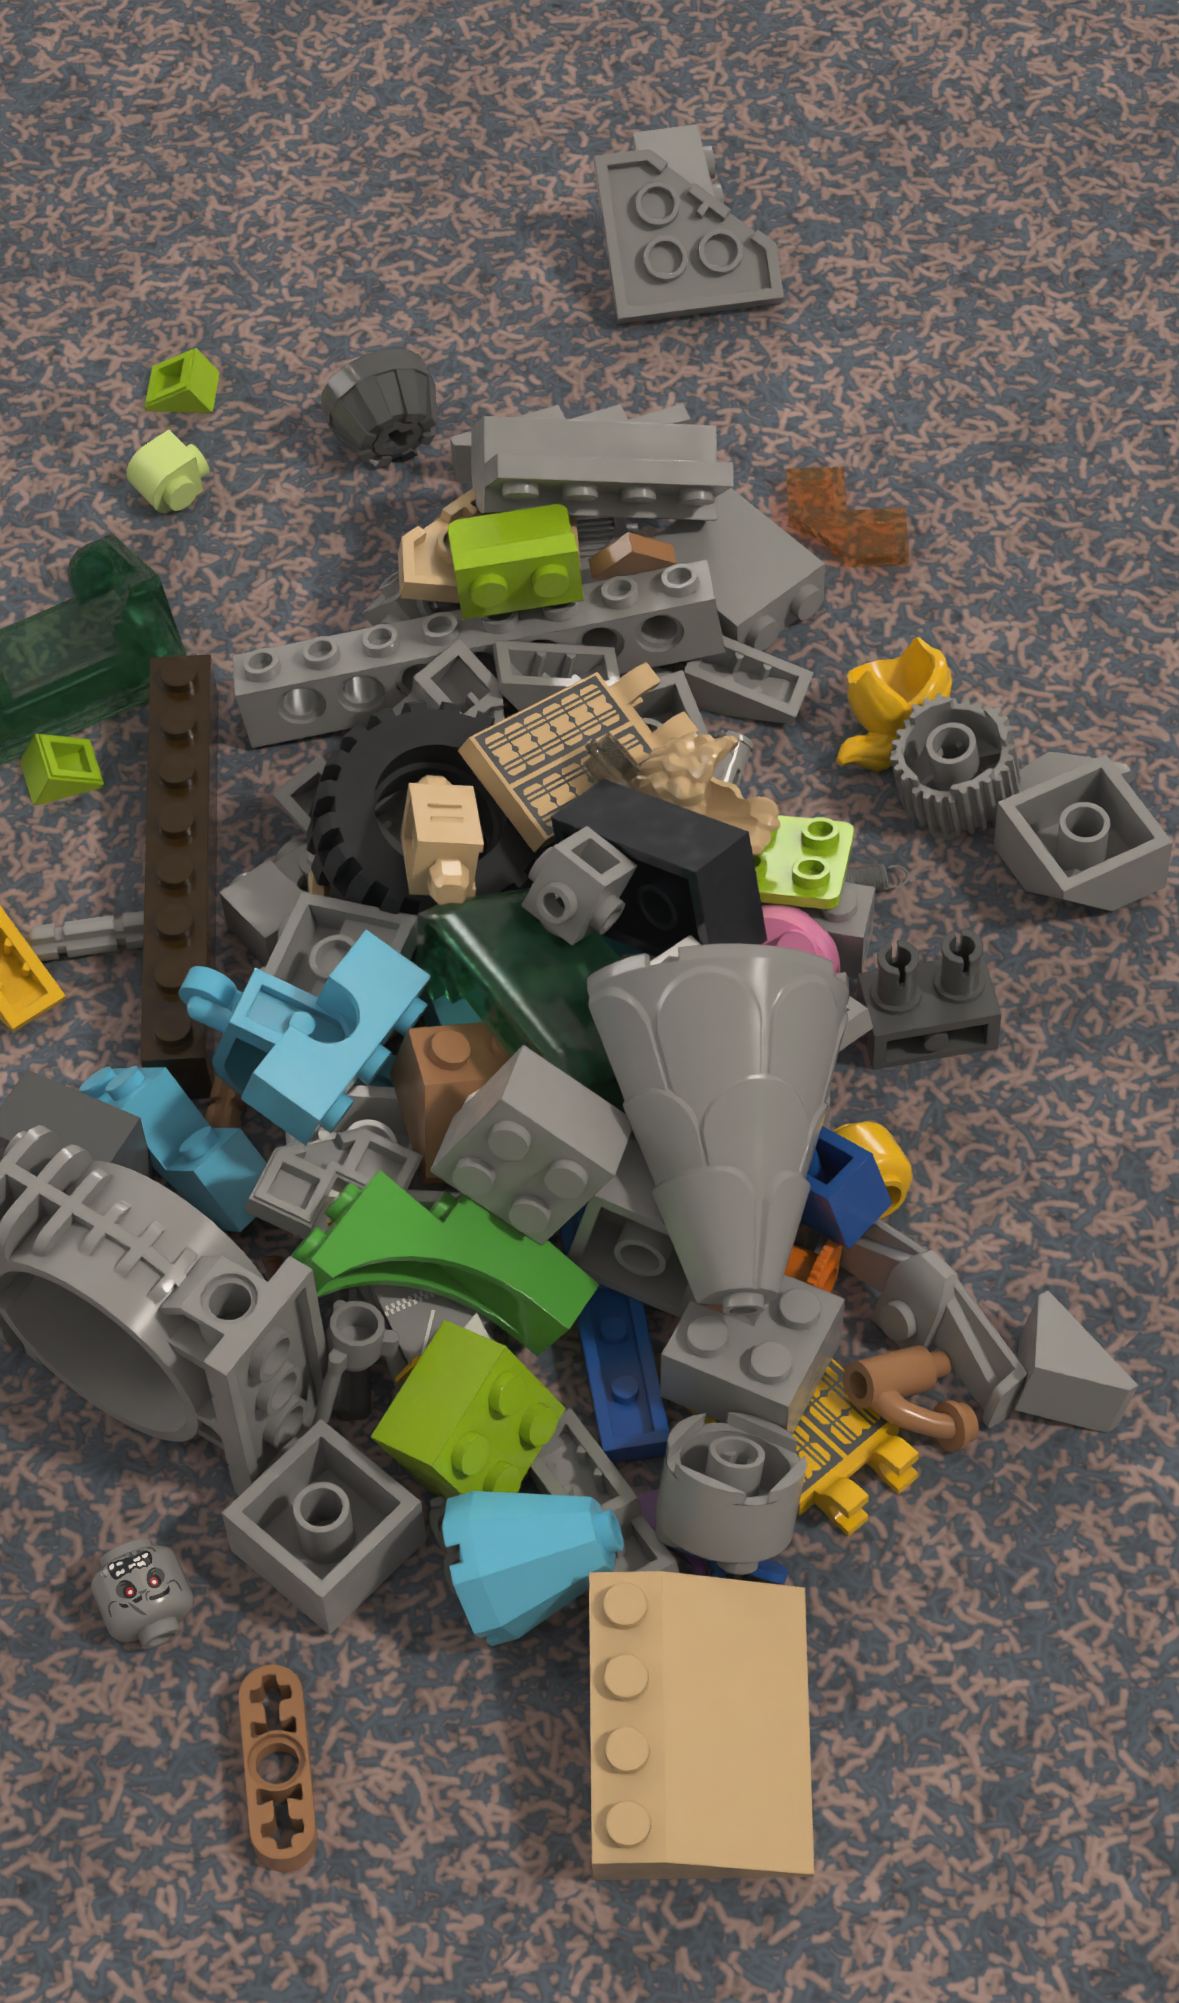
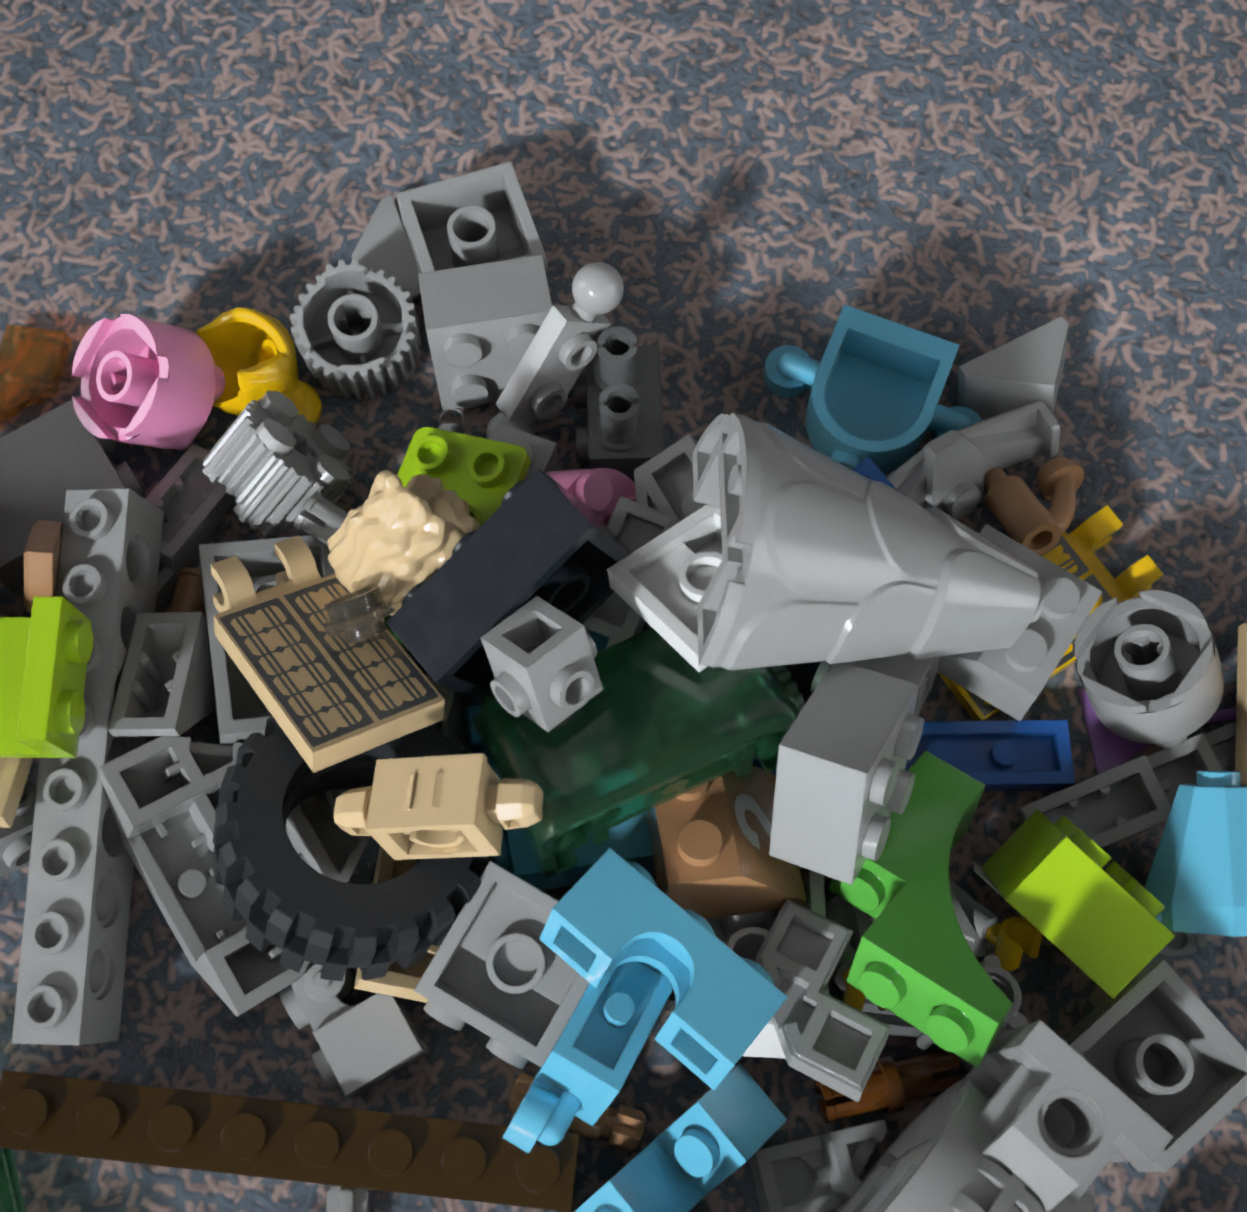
camera: 85 degrees left, 15 degrees up
none -> bright pink brick [72,314,225,450]
none -> light grey brick [202,390,353,537]
none -> light grey brick [418,255,552,410]
none -> light grey plate [486,262,624,439]
none -> medium azure piece [763,304,983,474]

